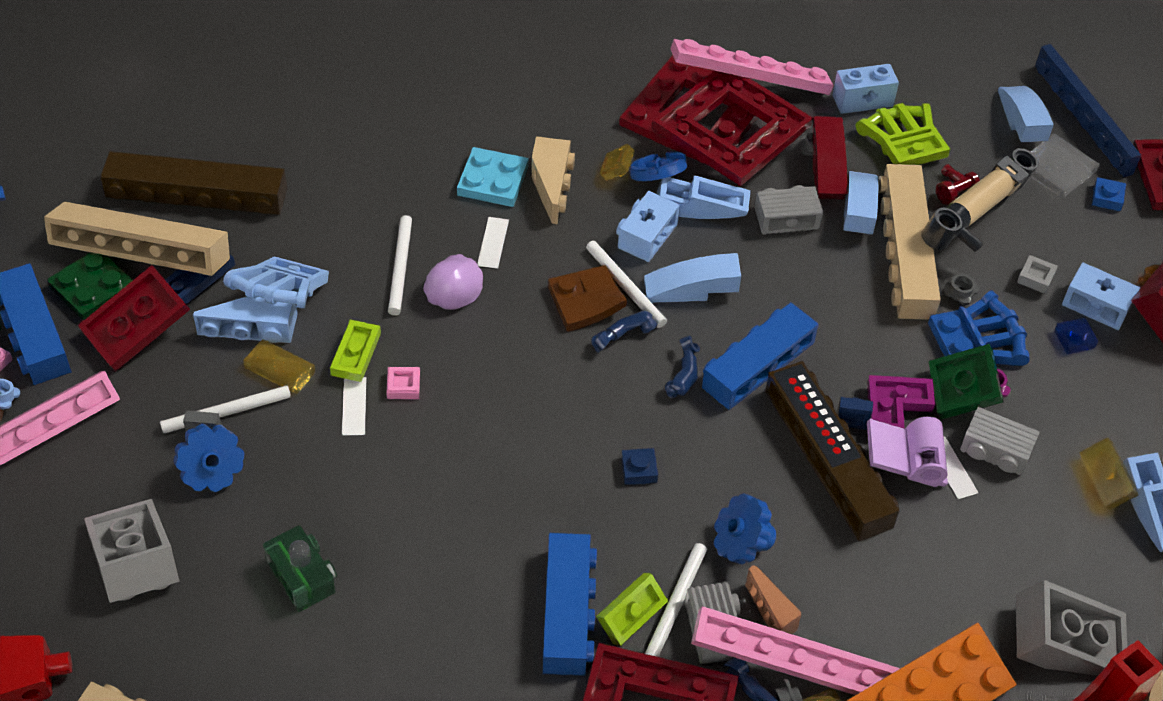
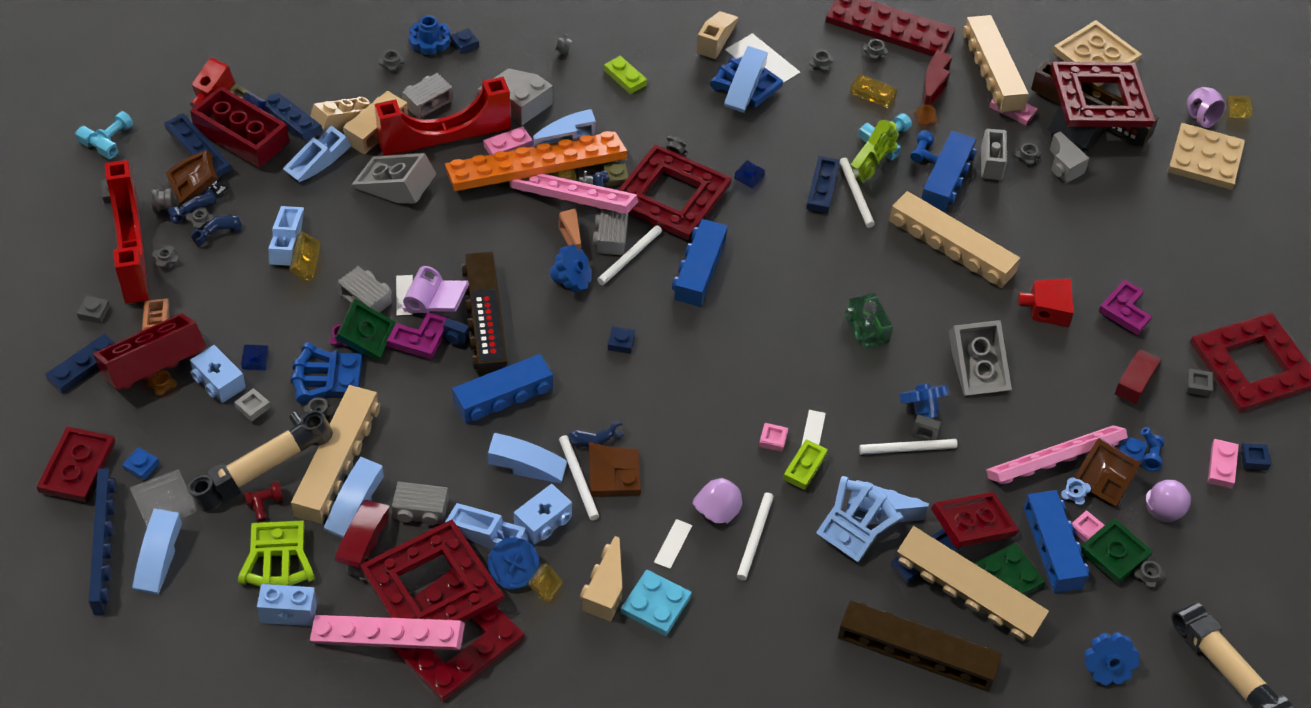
camera: 165 degrees left, 0 degrees up
clear yellow plate [243,339,316,394] -> none
lime plate [596,573,668,646] -> none
dark blue arm [665,335,700,398] -> none

